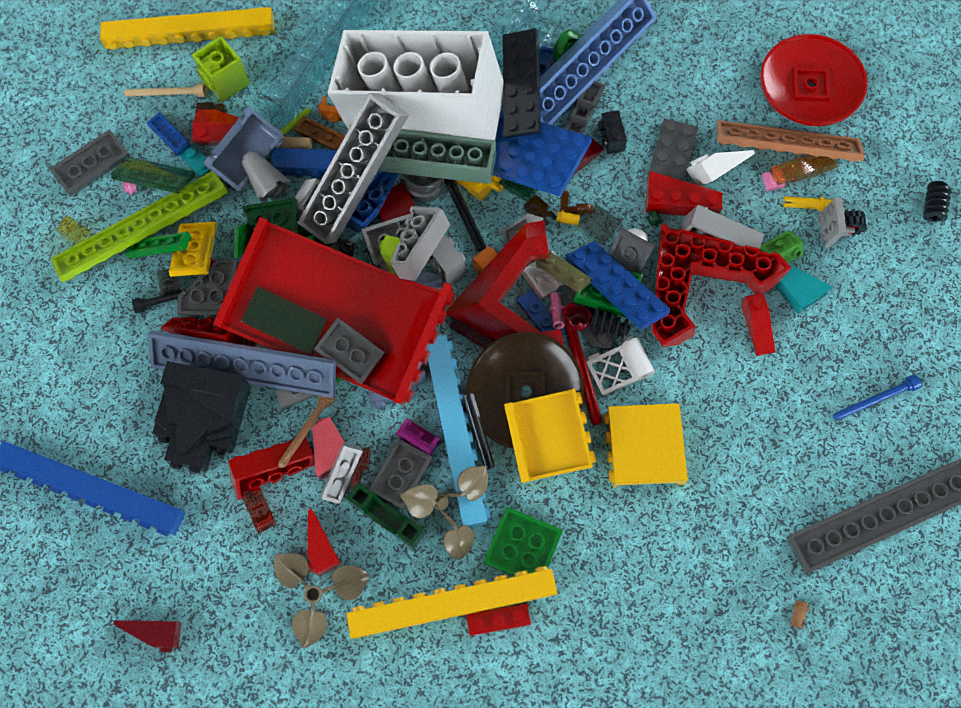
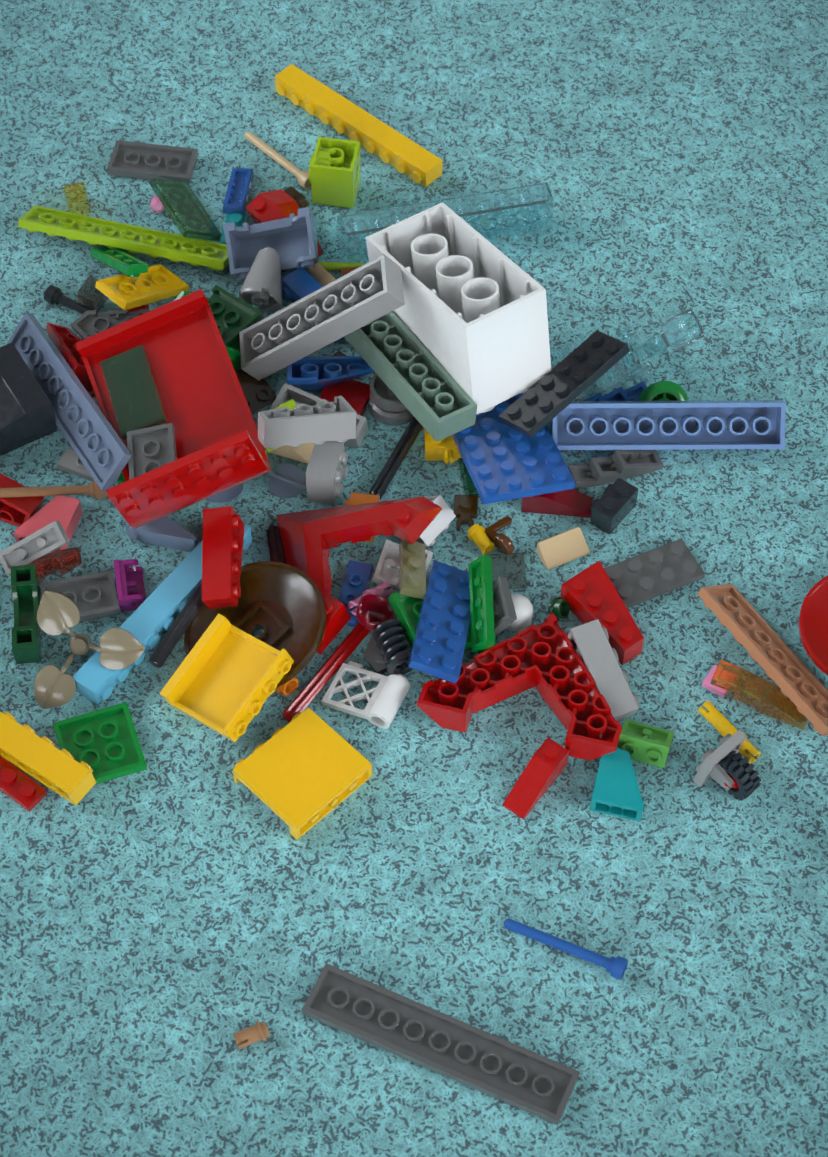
camera: 45 degrees right, 15 degrees down
white slope [686,150,755,186] -> none
none -> red wedge [202,506,245,609]
none -> green plate [468,555,495,654]
none -> tan slope [536,527,590,570]

